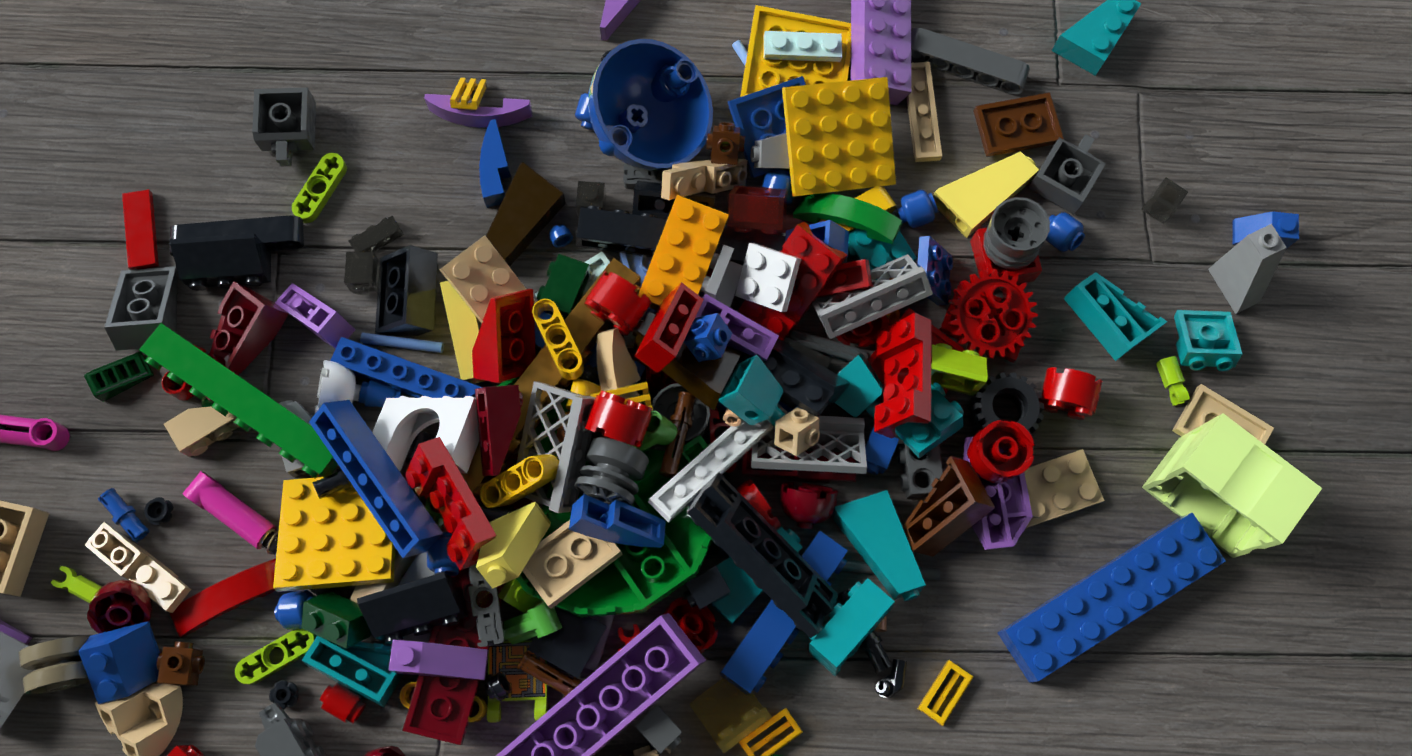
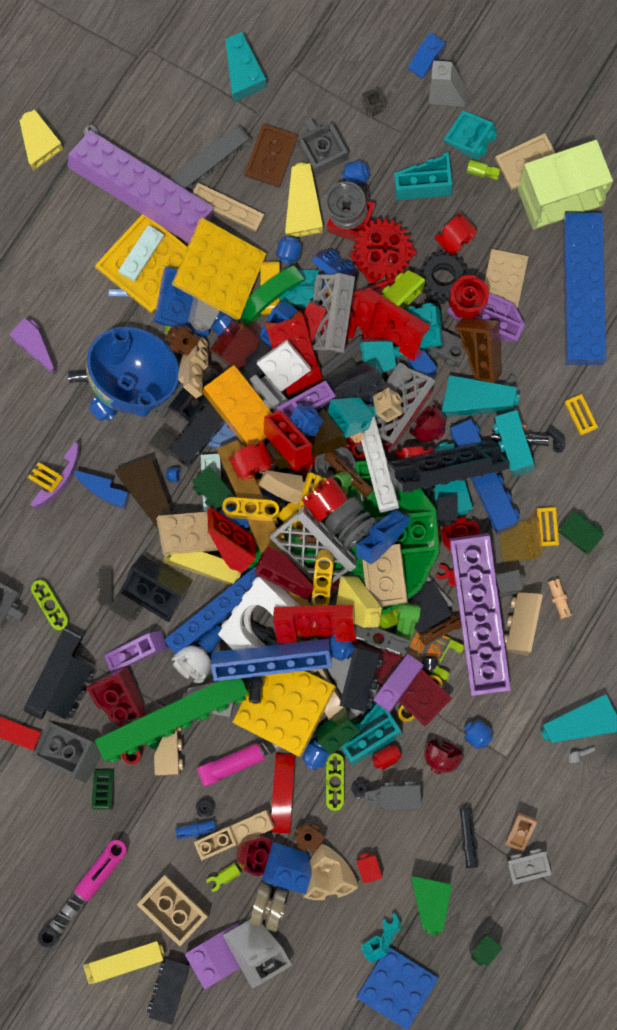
camera: 50 degrees left, 5 degrees up
medium blue bar [360,332,444,353] -> none

